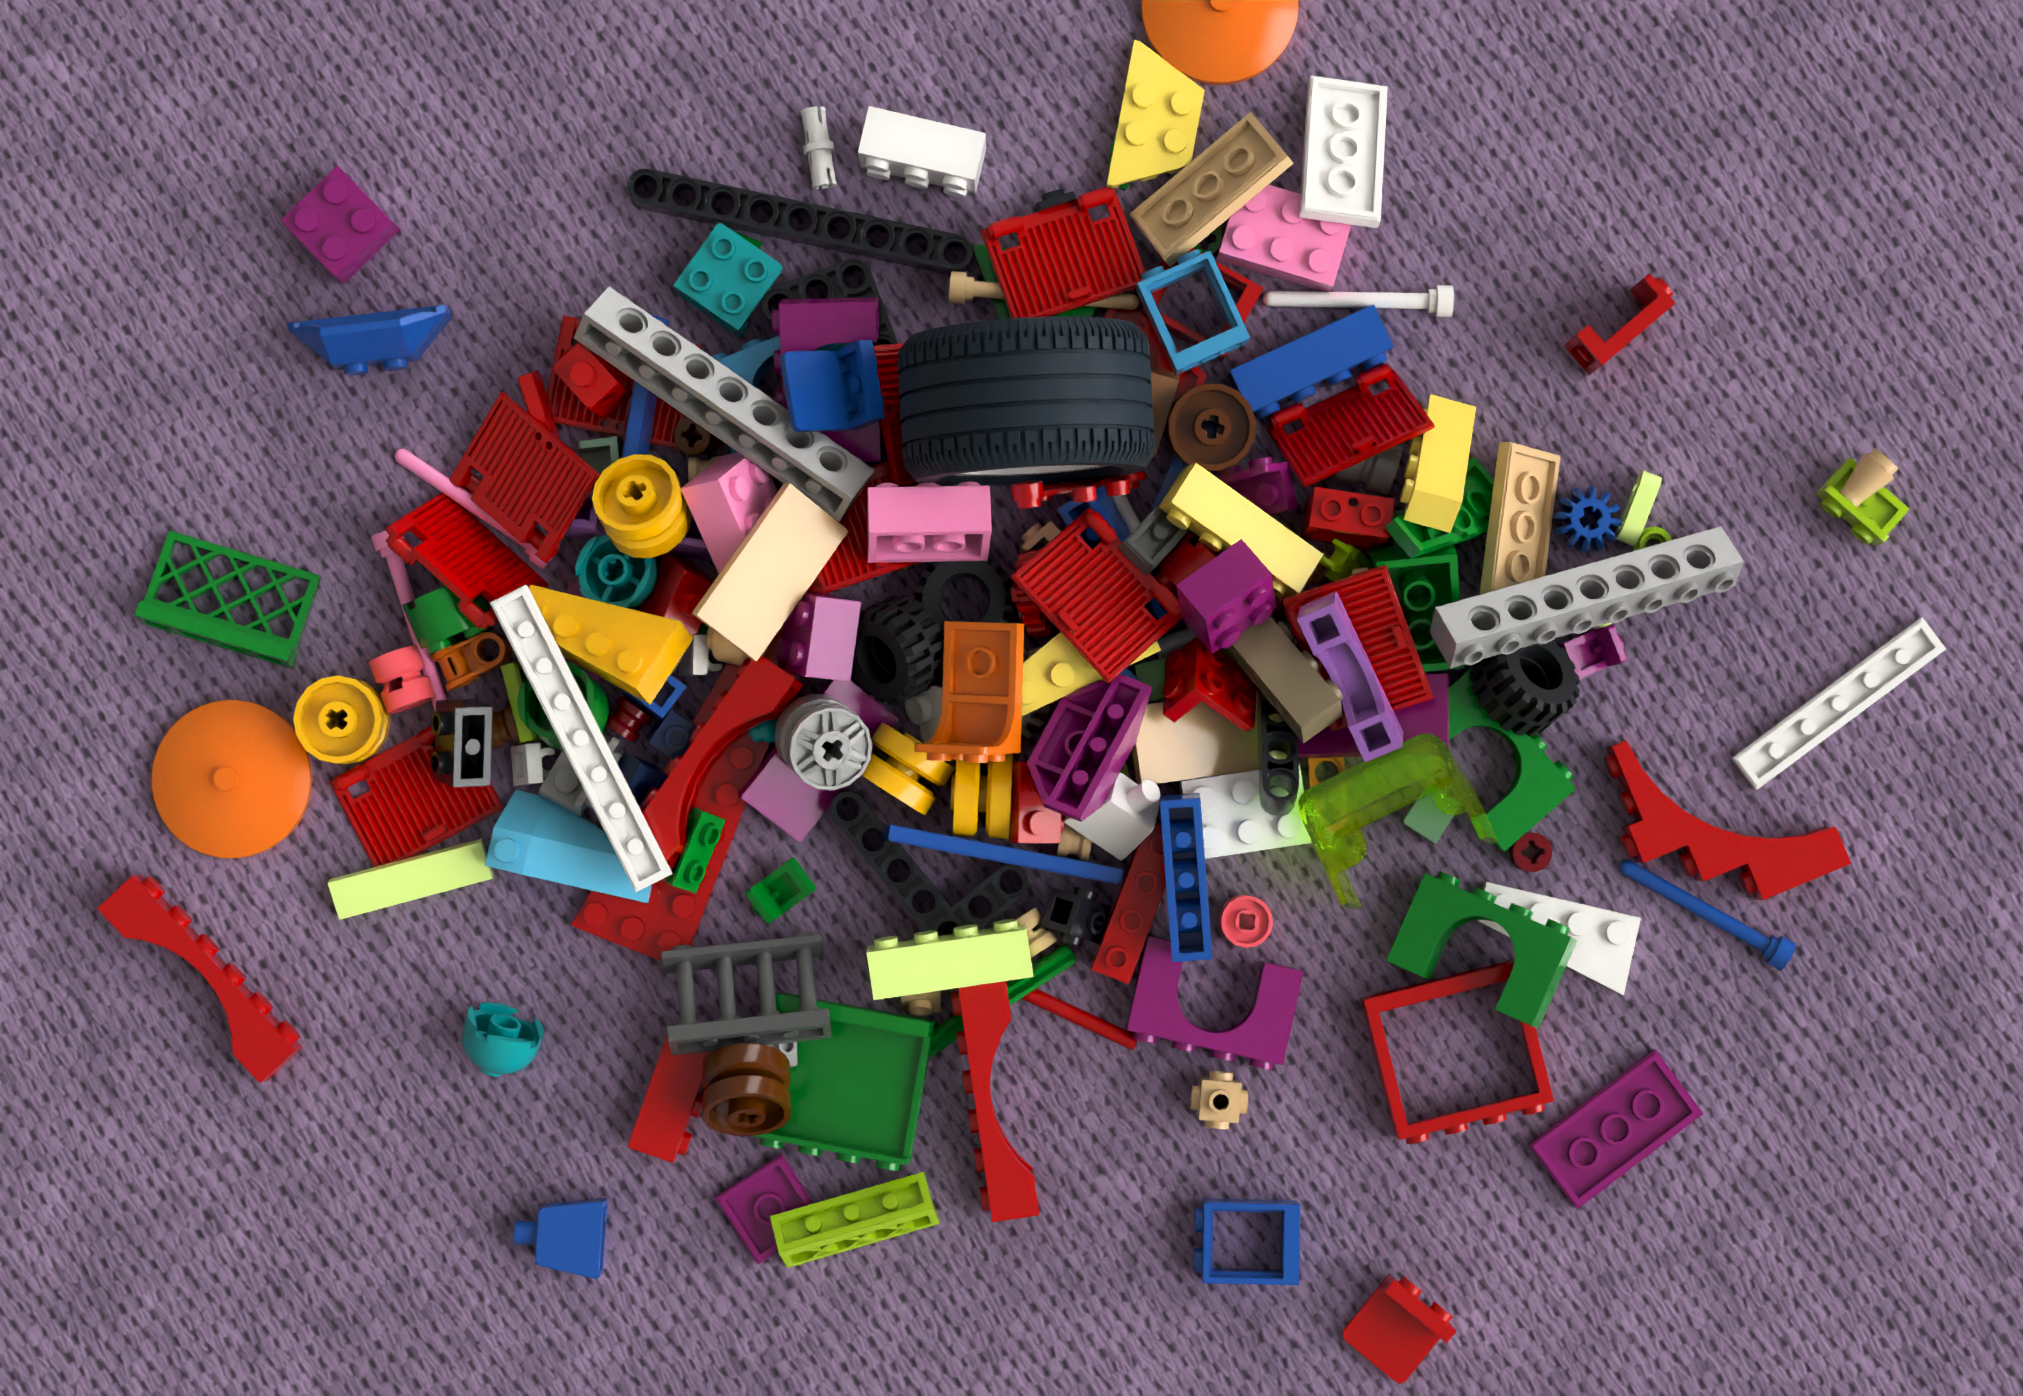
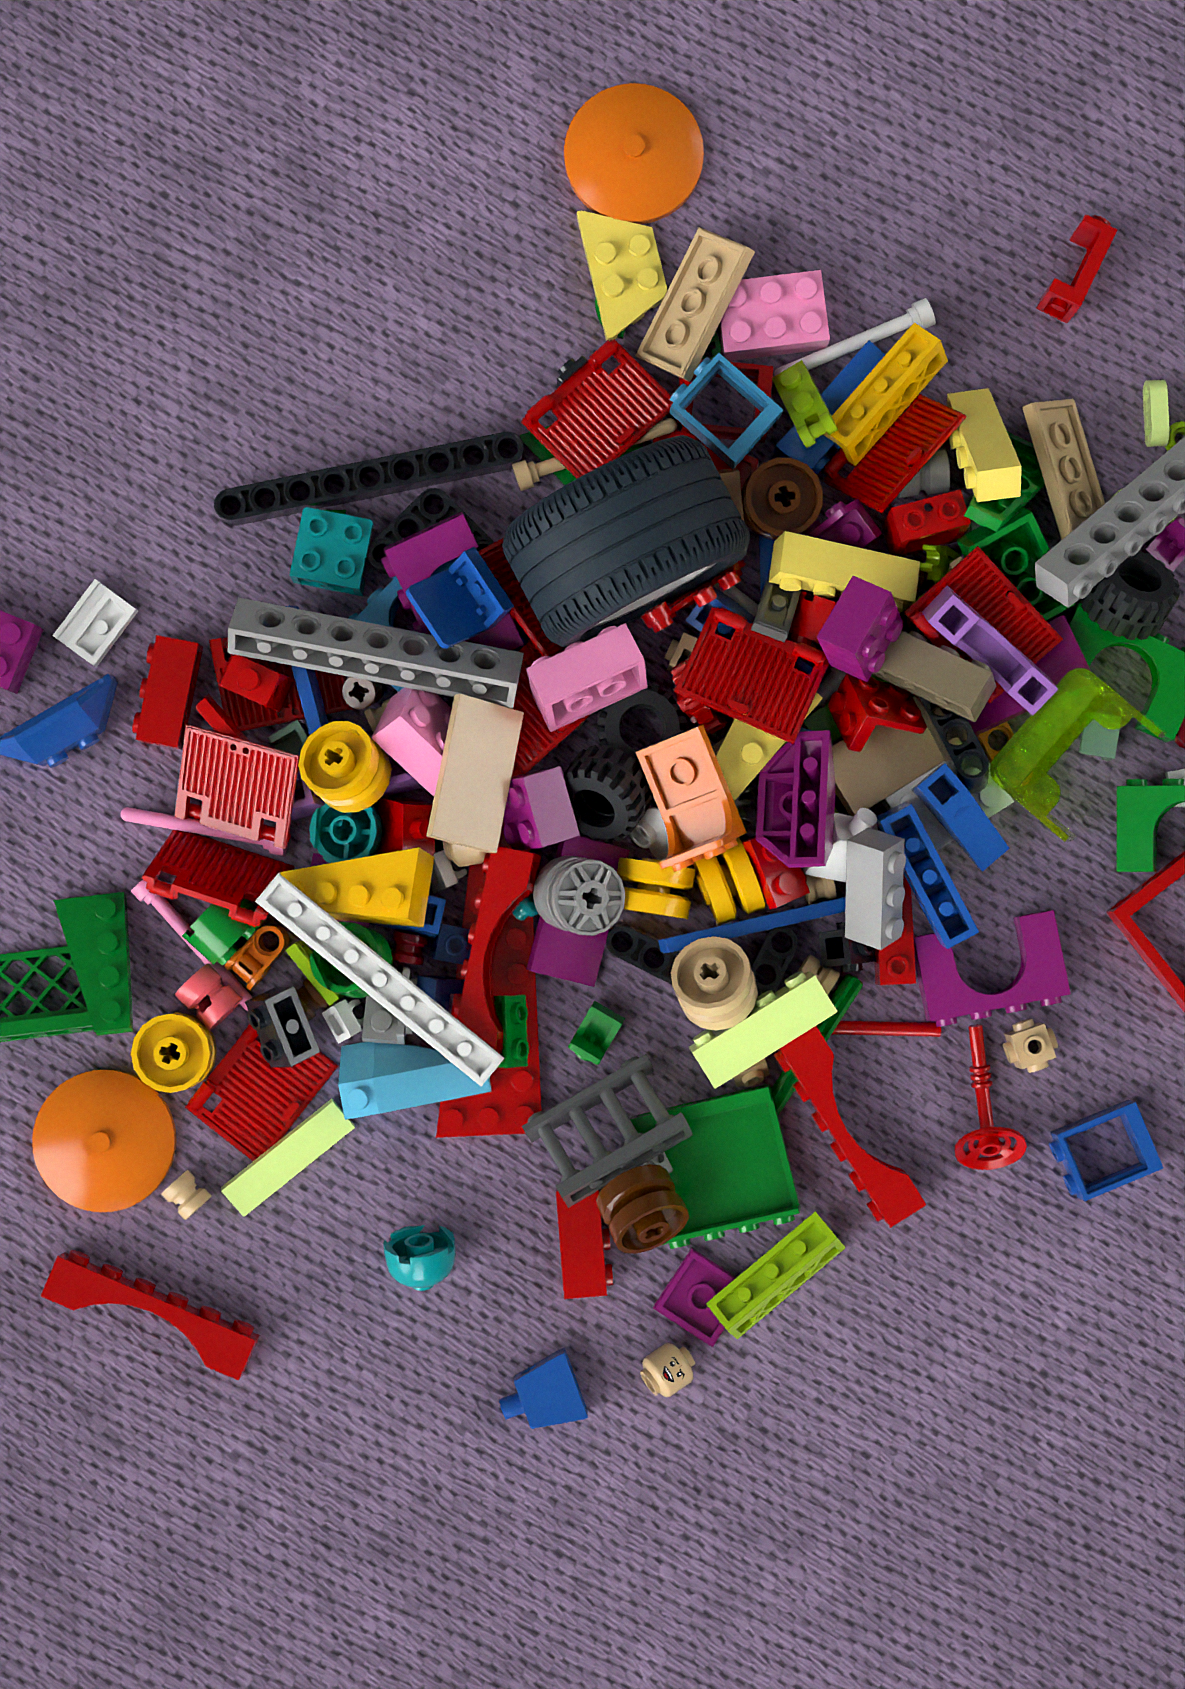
camera: 25 degrees left, 0 degrees up
white pin [800,106,837,190] -> none
white brick [858,106,986,198] -> none
coral wheel [1218,895,1273,948] -> none
white tile [1299,76,1388,228] -> none
blue gear [1553,486,1622,554] -> none
none -> white plate [53,579,138,667]
none -> green wing [53,892,133,1036]
none -> red brick [132,635,203,750]
none -> tan wheel [161,1170,212,1220]
none -> tan head [640,1343,695,1397]
none -> tan wheel [671,936,758,1031]
none -> lime plate [772,360,838,448]
none -> yellow fence [823,323,948,466]
none -> light grey brick [845,828,906,950]
none -> blue slope [912,763,1010,872]
none -> red dish [954,1024,1027,1170]

